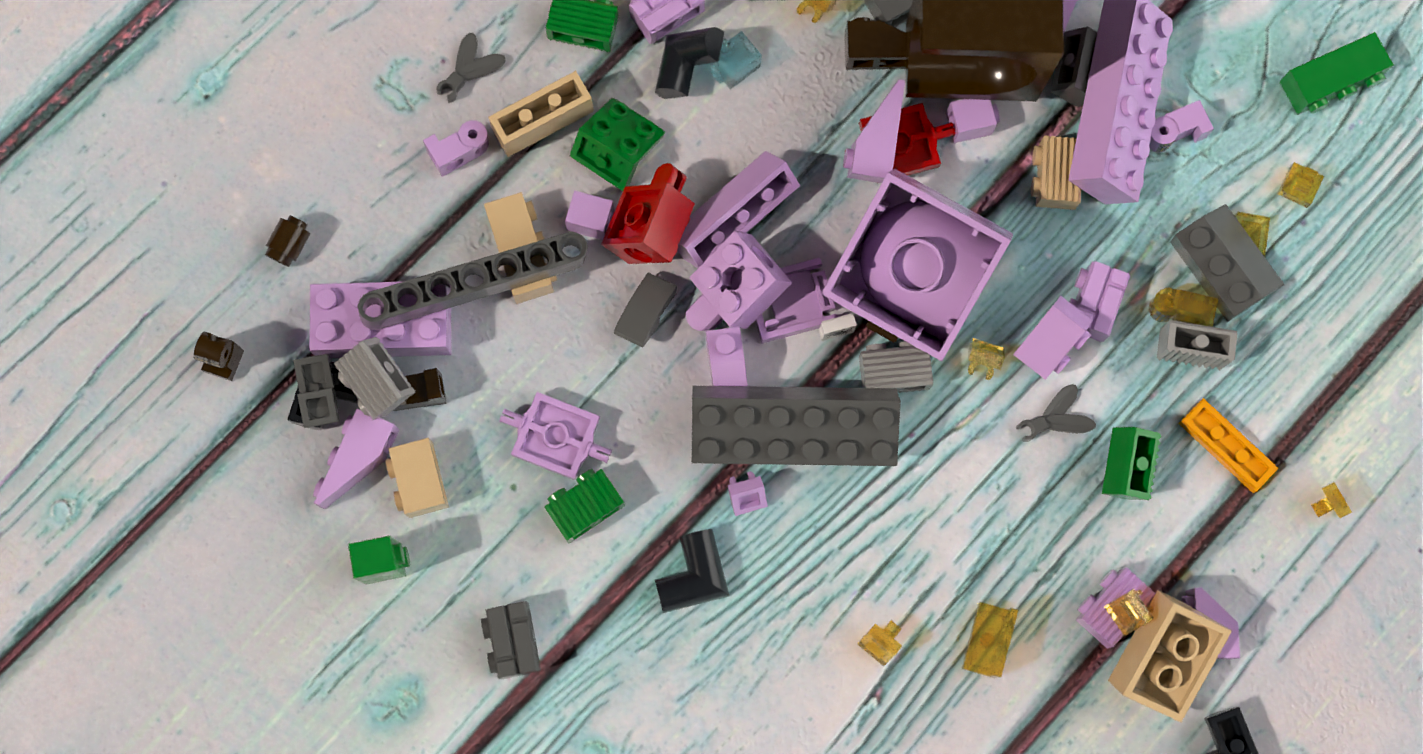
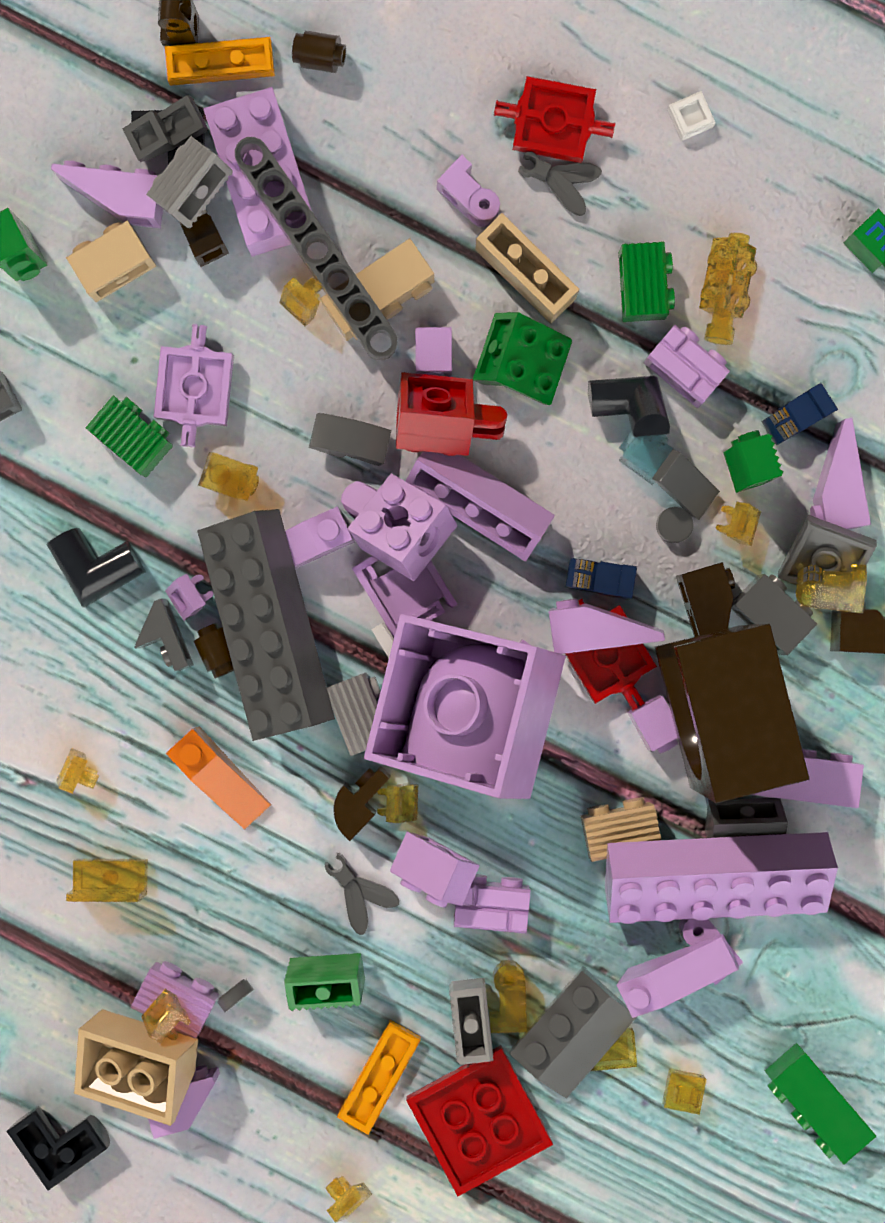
camera: 80 degrees right, 10 degrees up
none -> dark grey slope [134,599,194,671]
none -> light orange tile [165,37,275,86]
none -> orange slope [166,726,272,830]
none -> dark brown brick [193,623,234,679]
none -> clear yellow bracket [198,452,259,501]
none -> dark grey tile [217,979,254,1012]
none -> clear yellow tile [279,277,322,326]
none -> dark brown brick [333,766,391,841]
none -> red plate [406,1045,553,1197]
none -> red plate [494,76,615,163]
none -> dark blue leg [565,558,637,600]
none -> lavender slope [616,934,739,1018]
none -> dark grey tile [652,449,720,520]
none -> dark grey tile [656,507,693,543]

